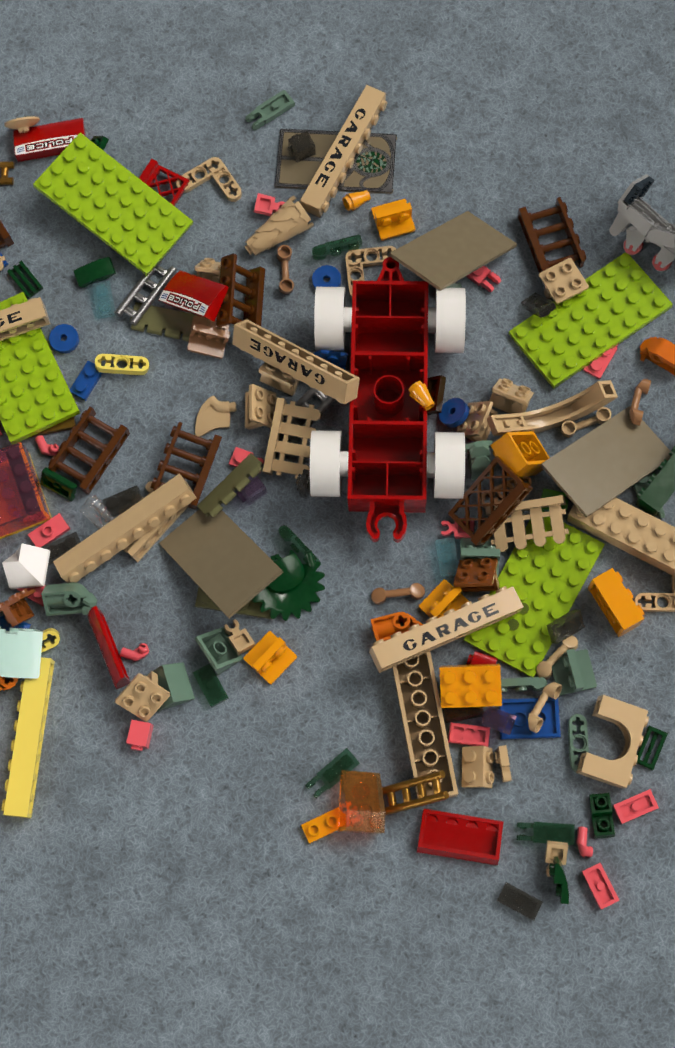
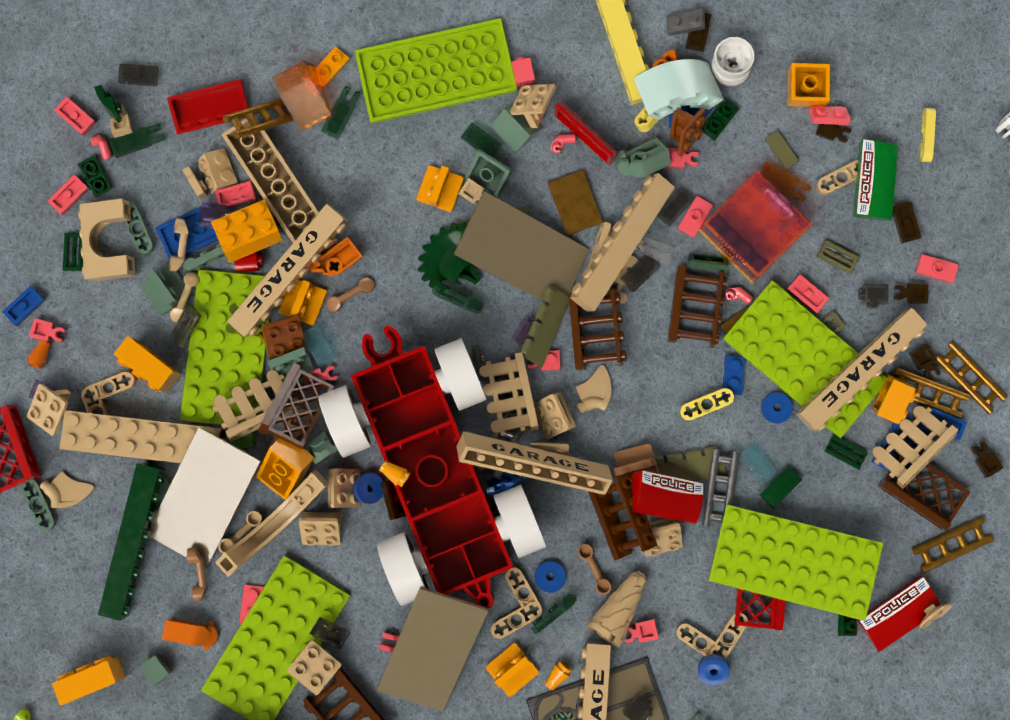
camera: 155 degrees right, 10 degrees up
white slope [2,544,50,589] -> none
none -> lime plate [354,18,517,124]
none -> pearl gold tile [547,170,603,236]
none -> blue piece [698,654,730,686]

